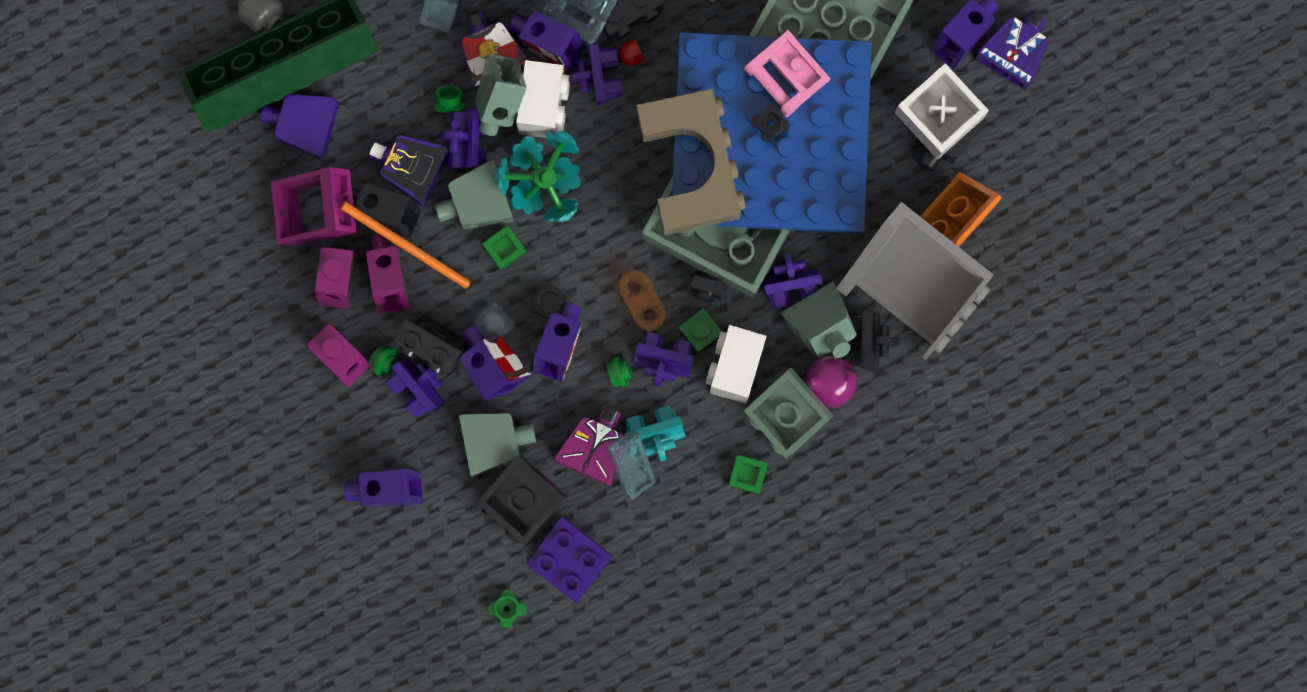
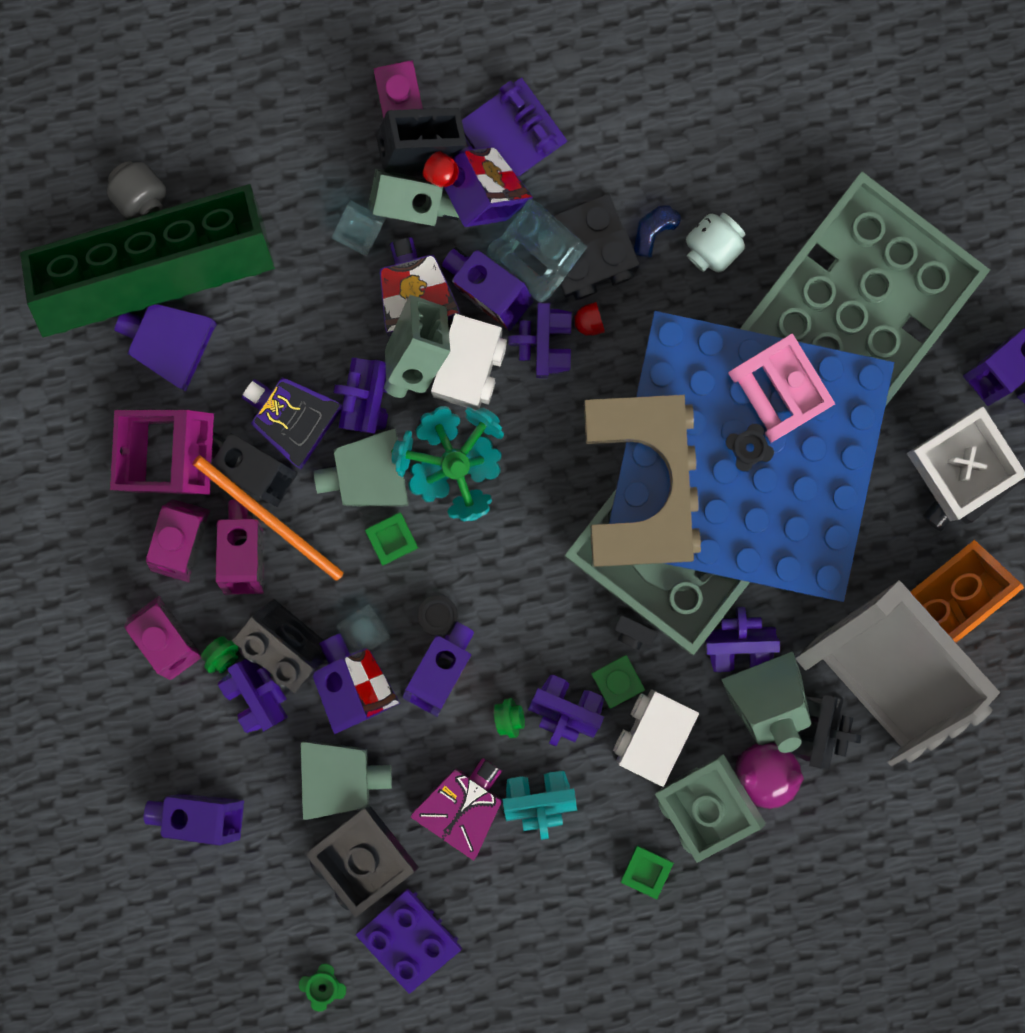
camera: 10 degrees right, 5 degrees up
green plate [433,85,465,113] -> none
clear light blue plate [608,430,657,500] -> none
clear orange plate [619,270,666,332] -> none

